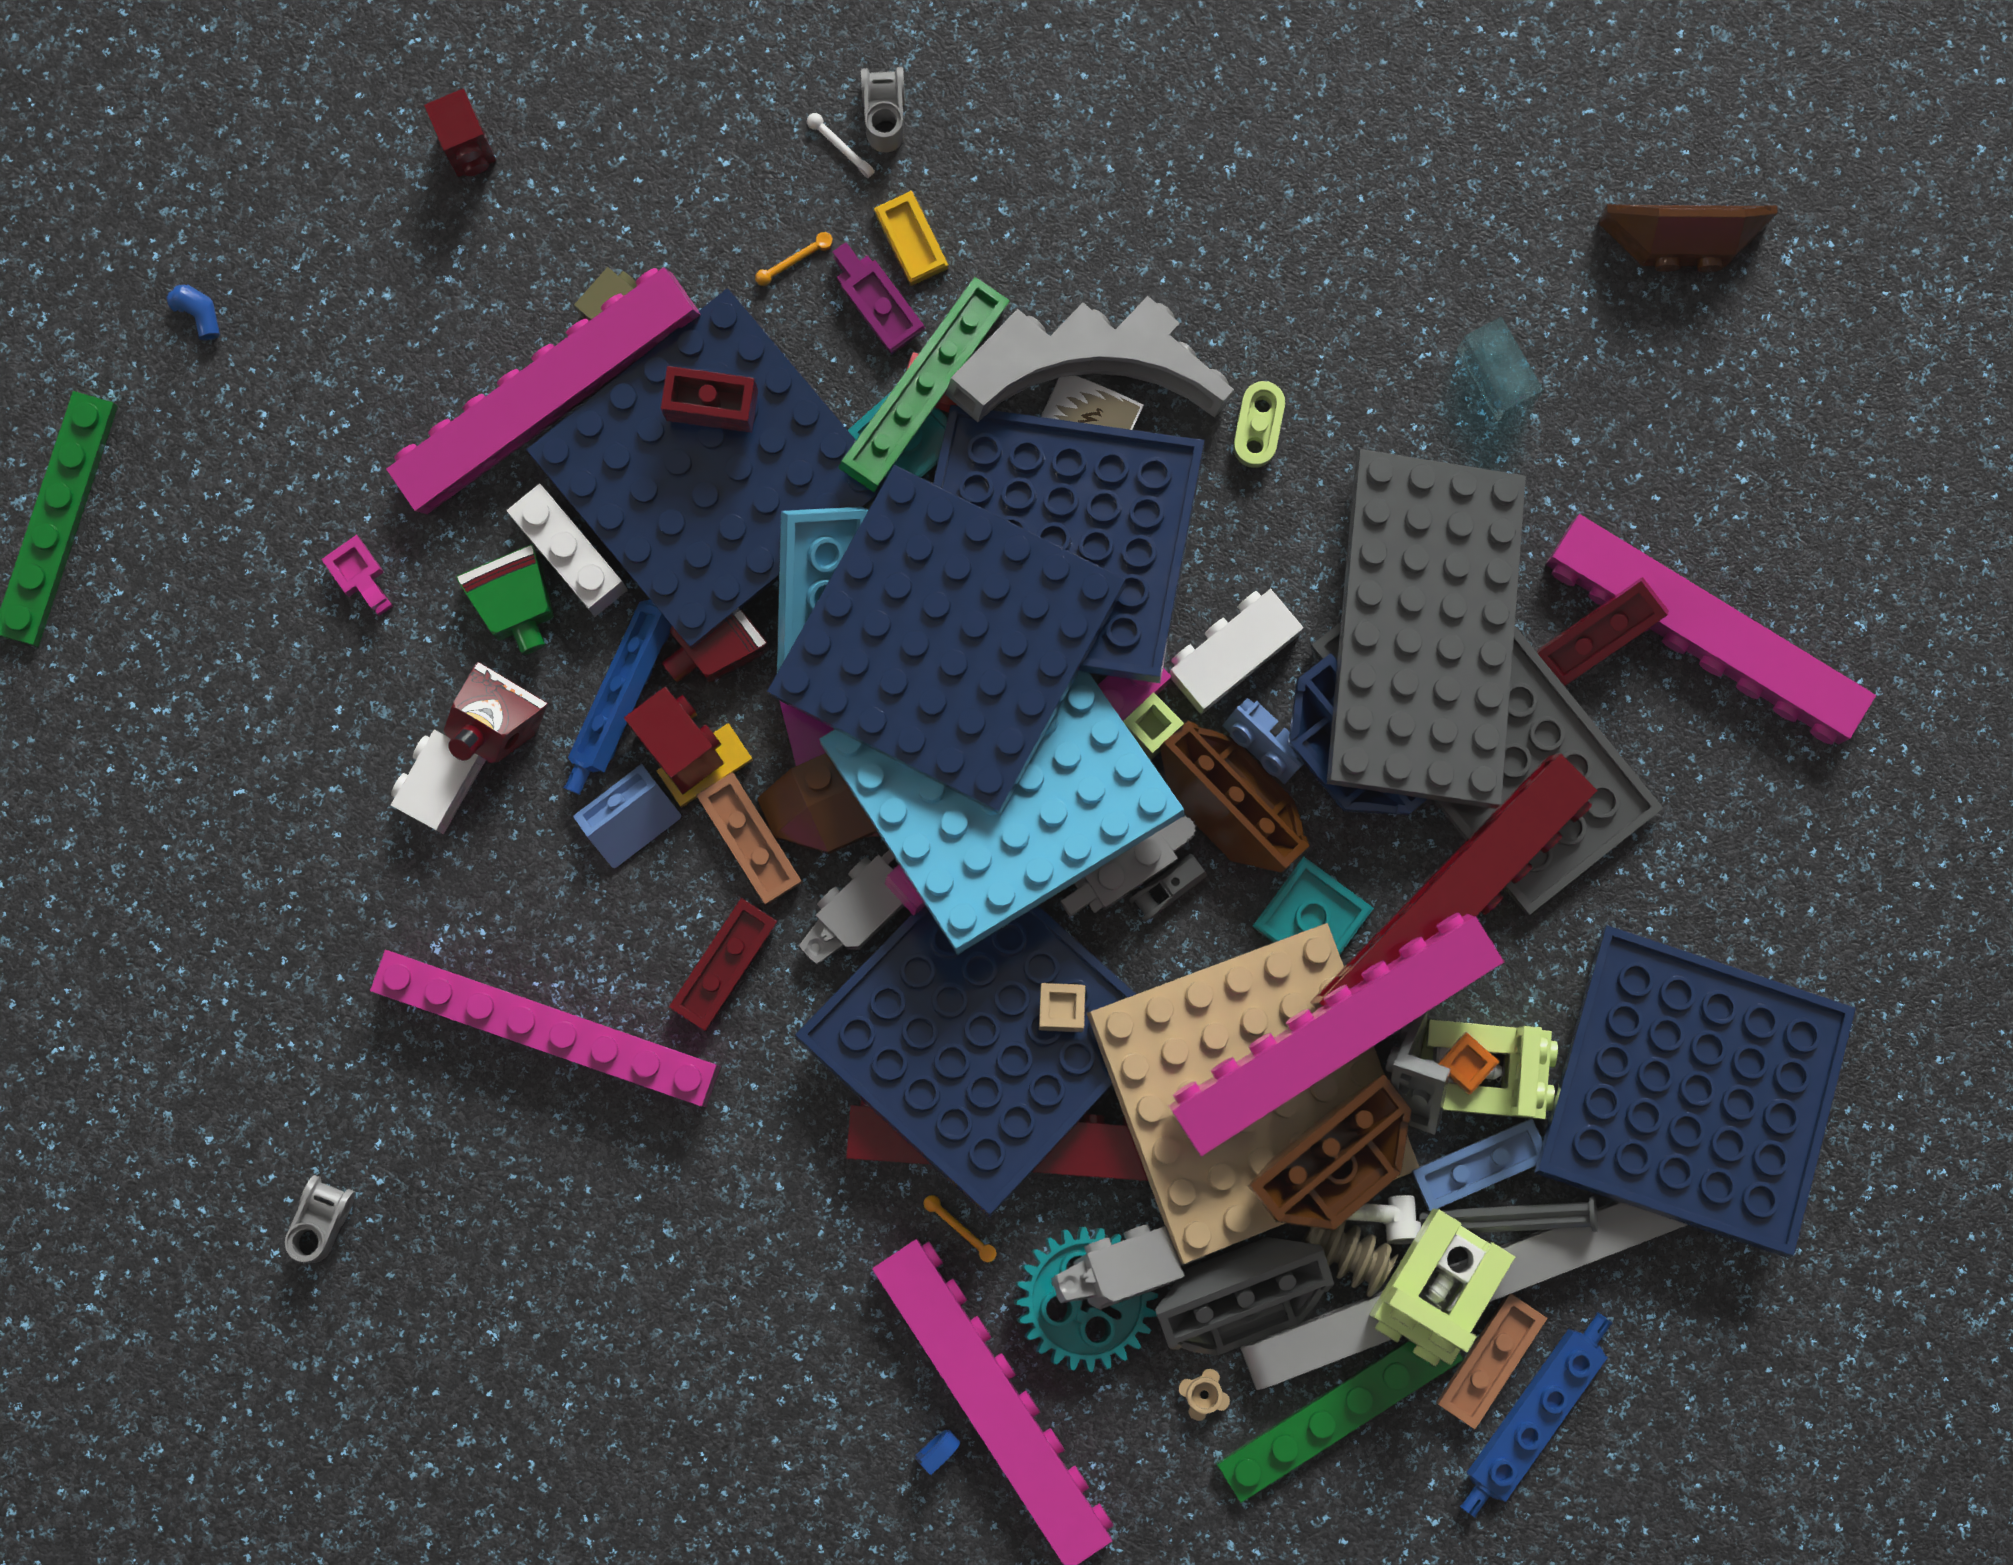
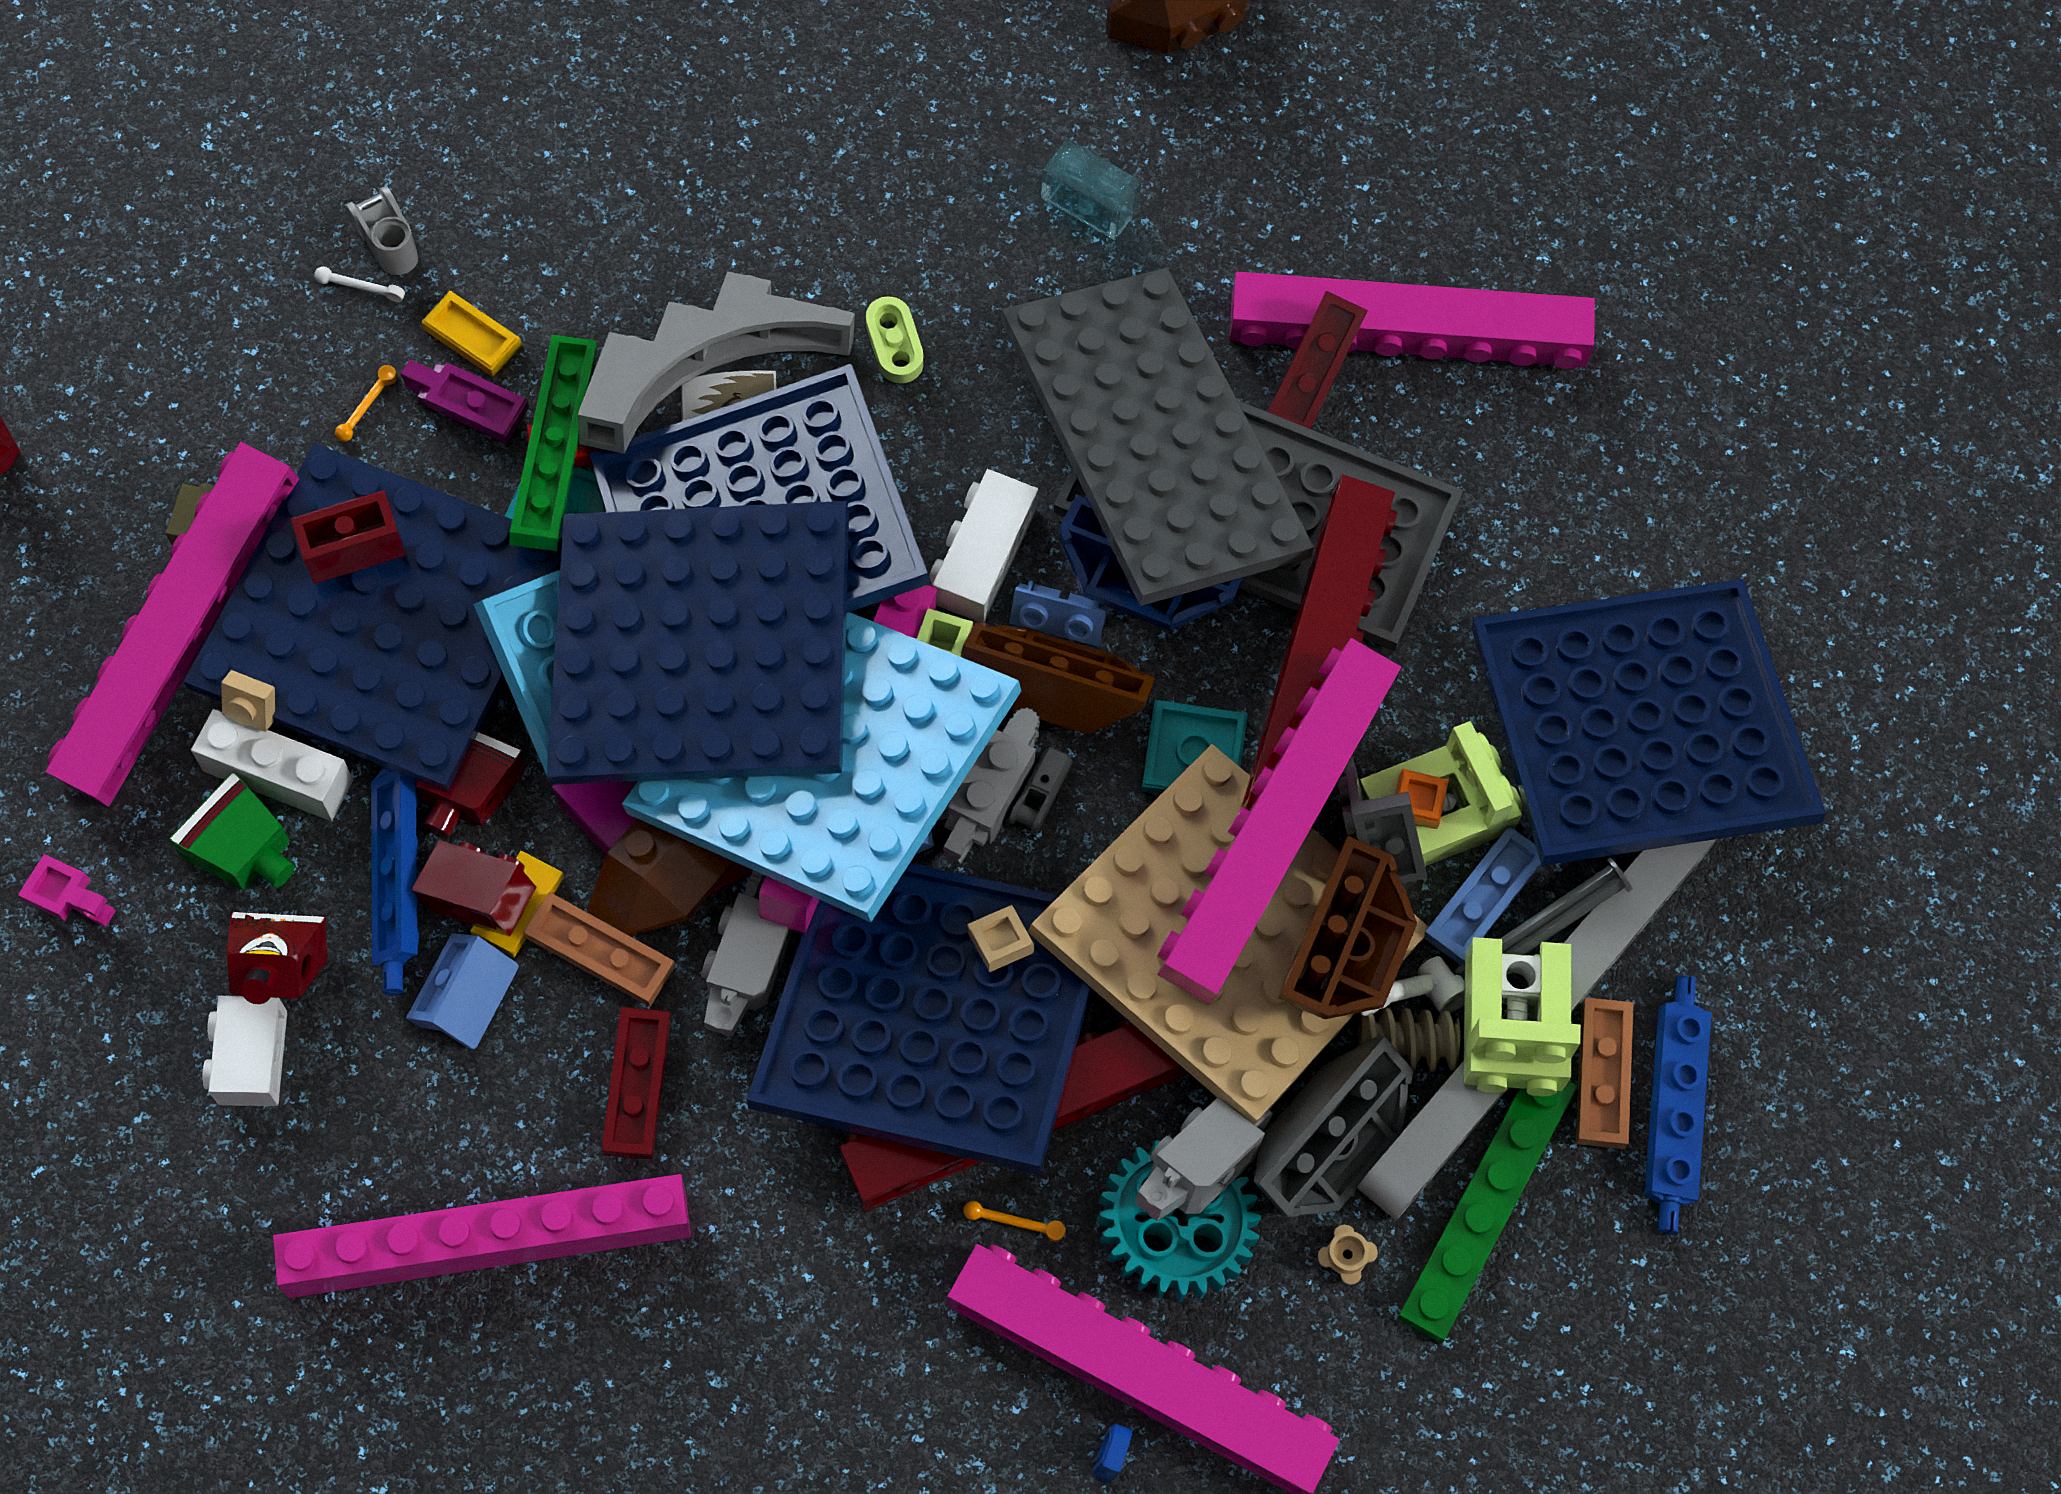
camera: 30 degrees left, 15 degrees down
none -> tan plate [221,670,275,732]

